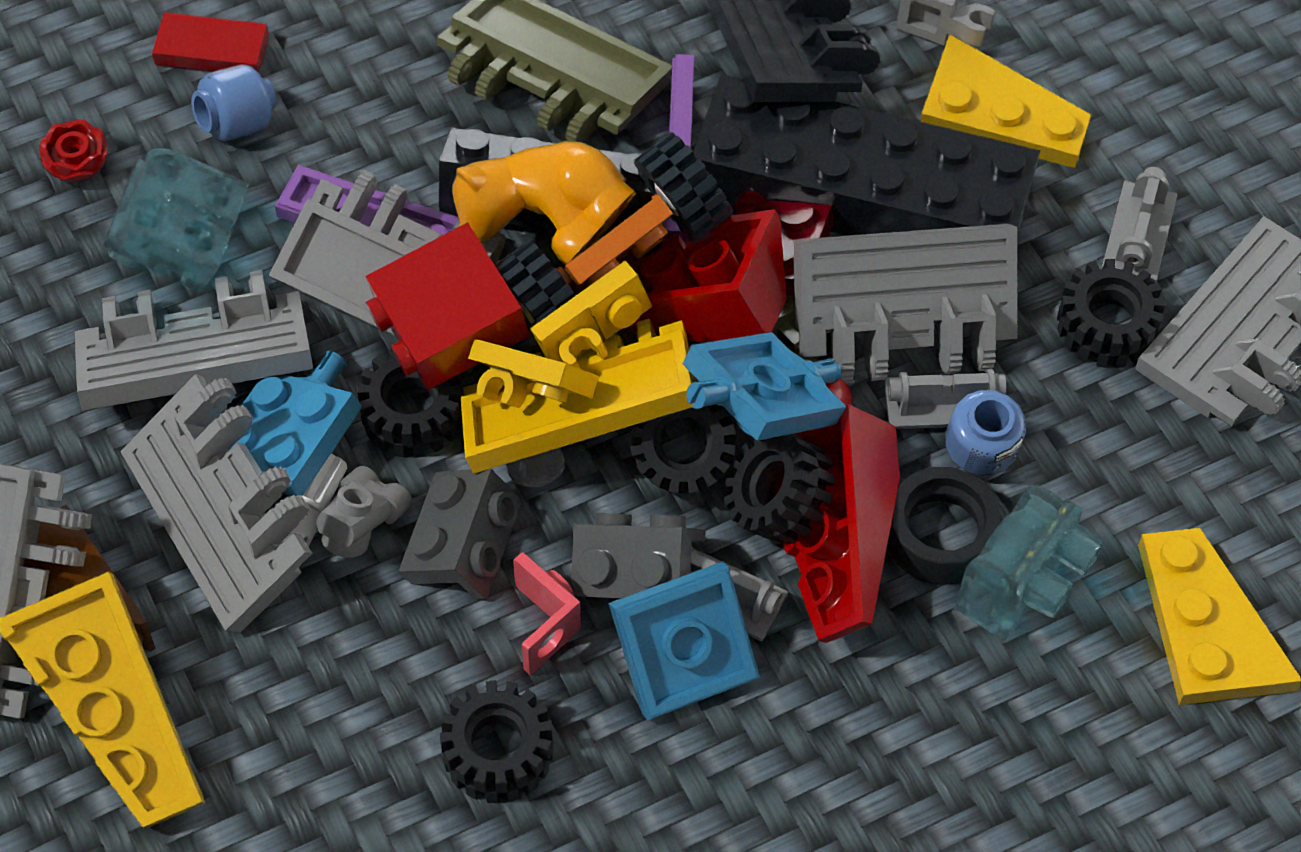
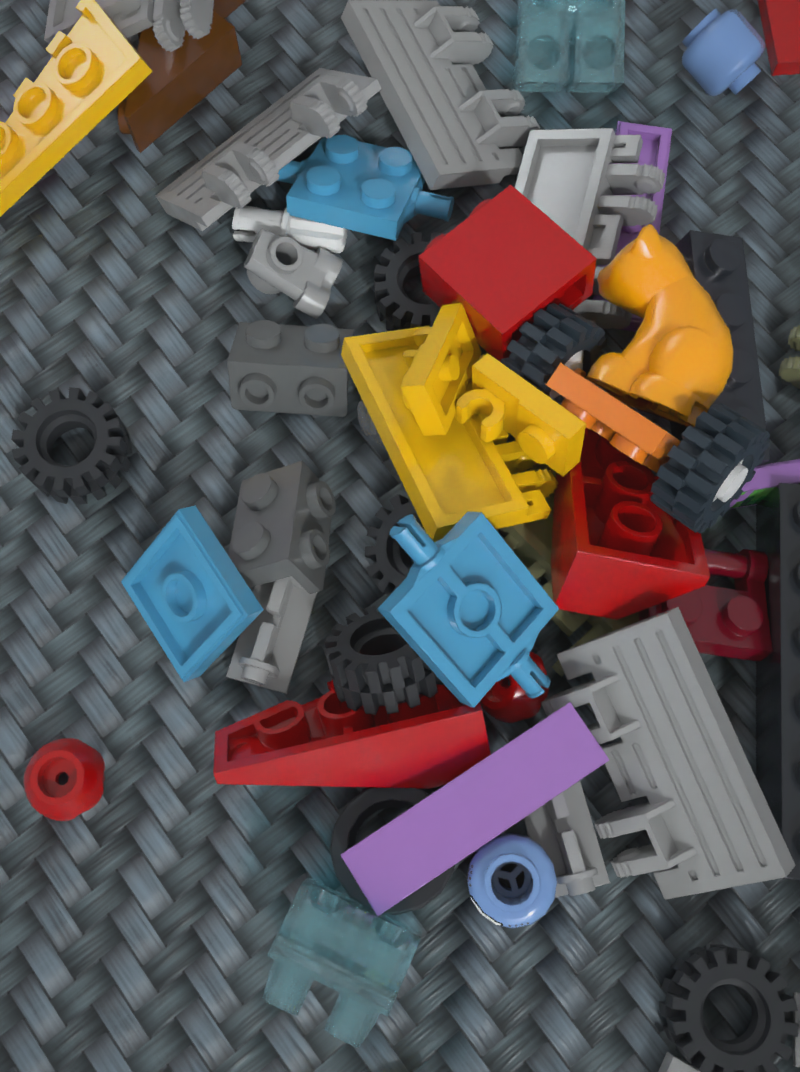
camera: 80 degrees right, 15 degrees up
coral bracket [513,552,581,675] -> none
none -> red plate [24,738,105,821]
none -> medium lavender tile [341,702,609,917]

